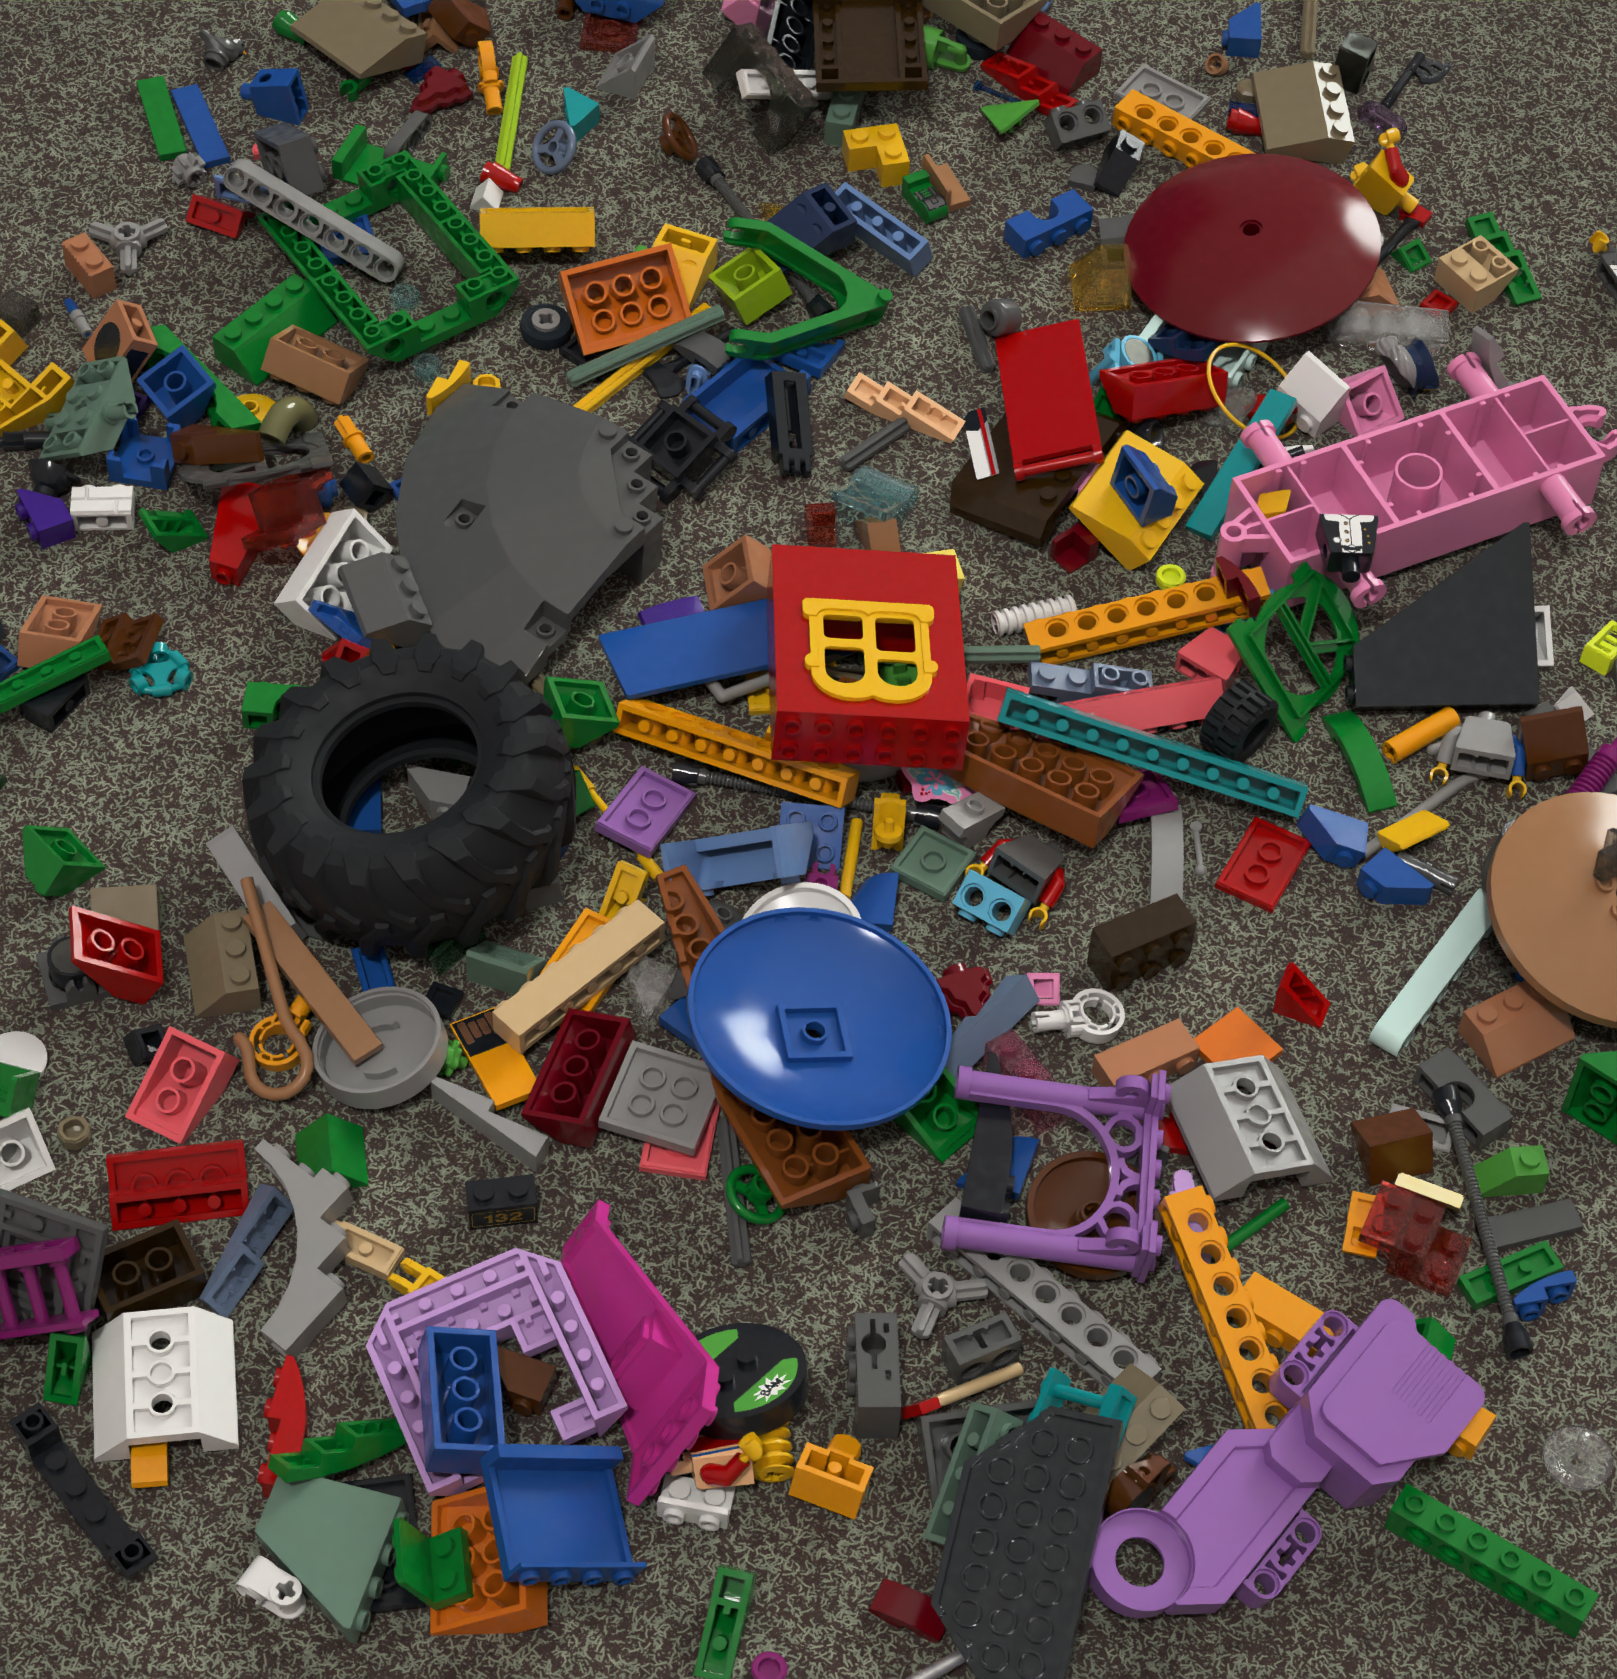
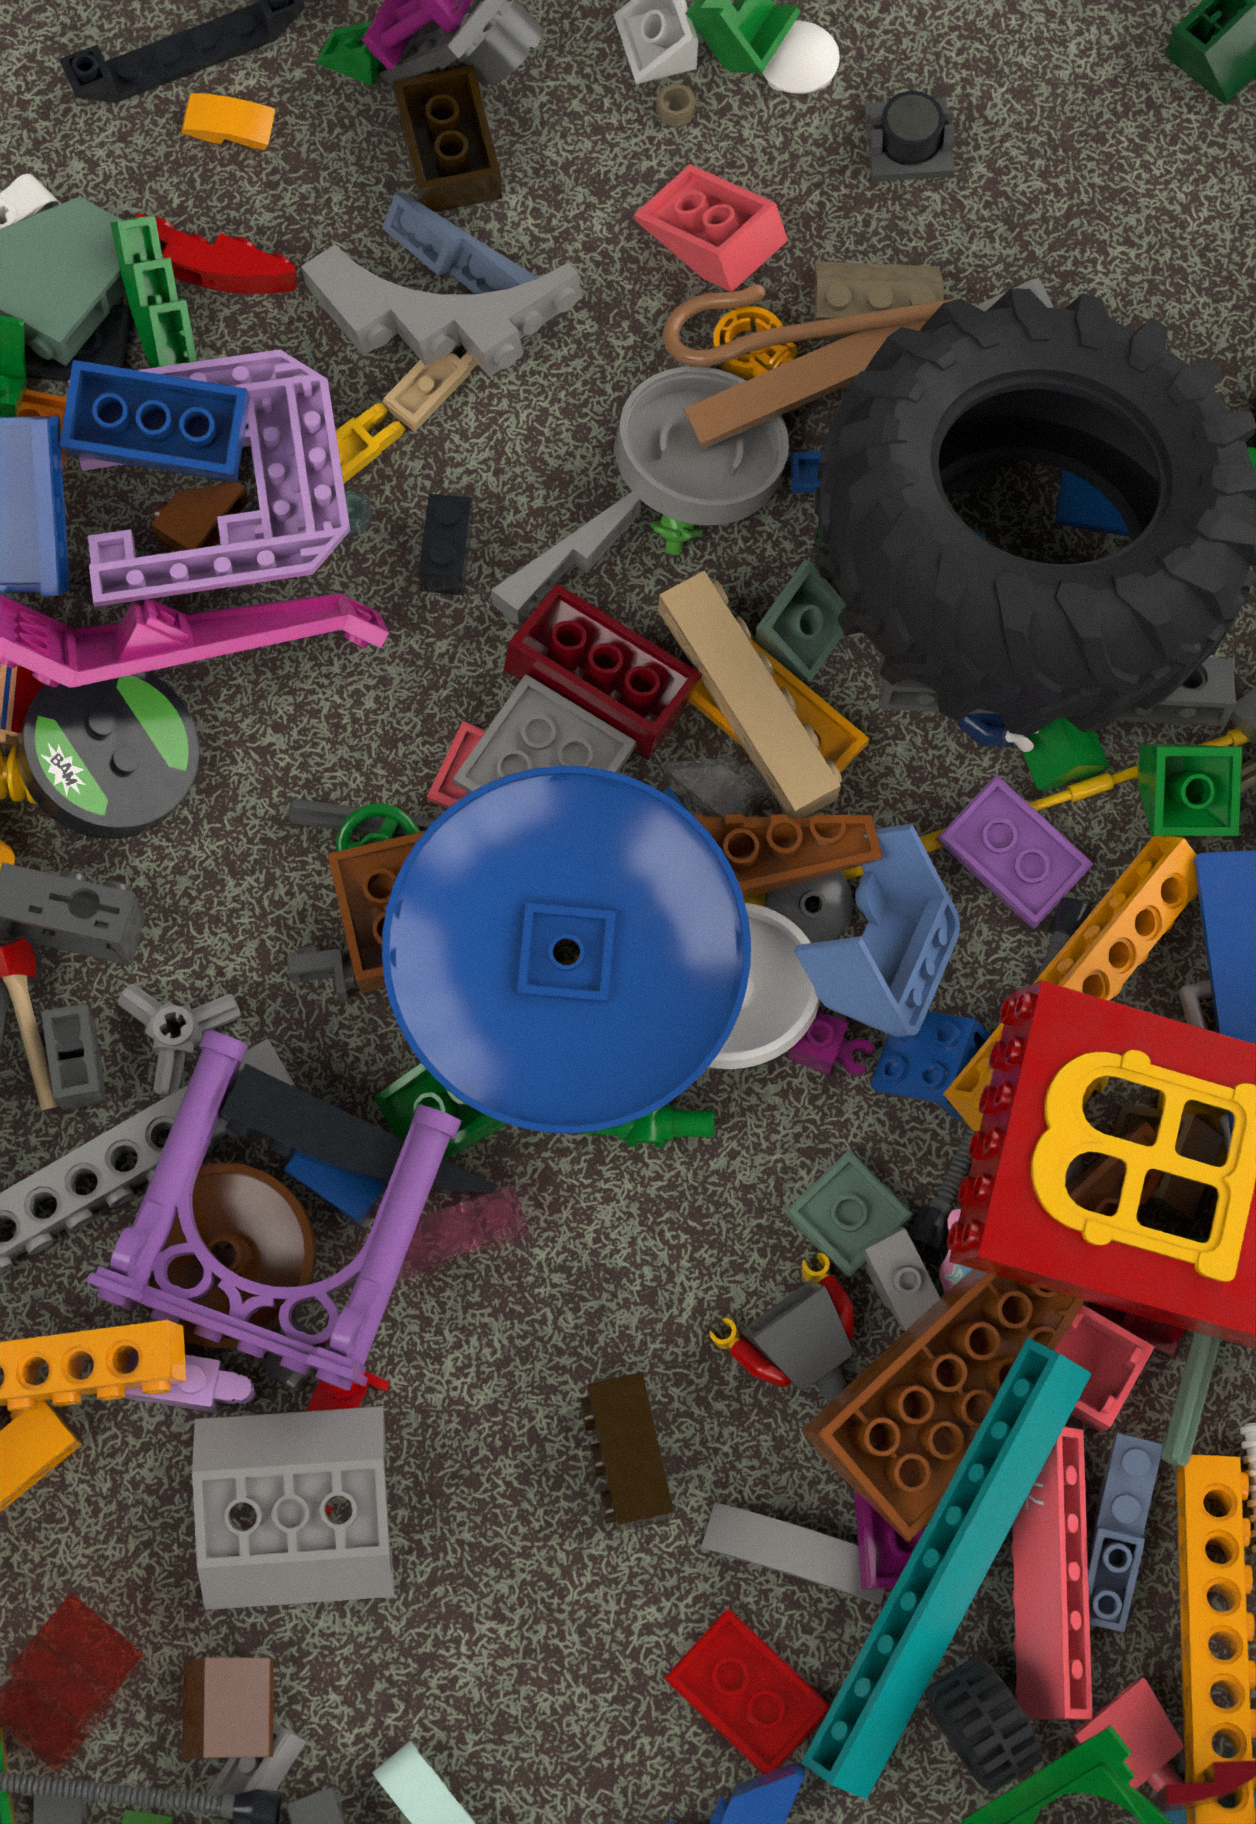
camera: 105 degrees right, 20 degrees up
green slope [22,825,106,897] -> none
red slope [69,905,164,1005] -> none
dark tan slope [90,884,160,931] -> none
white slope [92,1306,239,1462] -> none
red slope [106,1139,249,1231] -> none
black slope [123,1023,165,1067] -> none
green slope [295,1113,369,1188] -> none
black tile [426,981,464,1021] -> none
light orange piece [449,1007,537,1111] -> none
yellow slope [599,860,650,919] -> none
yellow bar [839,818,863,900] -> none
blue slope [850,873,899,932] -> none
yellow hips [871,793,906,851] -> none
dark red rock [936,963,993,1021] -> none
sand blue slope [945,974,1040,1079] -> none
medium azure brick [952,869,1032,937] -> none
bright pink slope [1026,973,1060,1006] -> none
white pin [1031,988,1125,1044] -> none
nougat brick [1091,1018,1200,1087] -> none
light grey hinge [1190,821,1207,876] -> none
orange tile [1194,1007,1283,1088] -> none
green bar [1211,1198,1290,1263] -> none
red slope [1272,962,1330,1028] -> none
light orange slope [1342,1191,1386,1259] -> none
light yellow tile [1395,1172,1464,1212] -> none

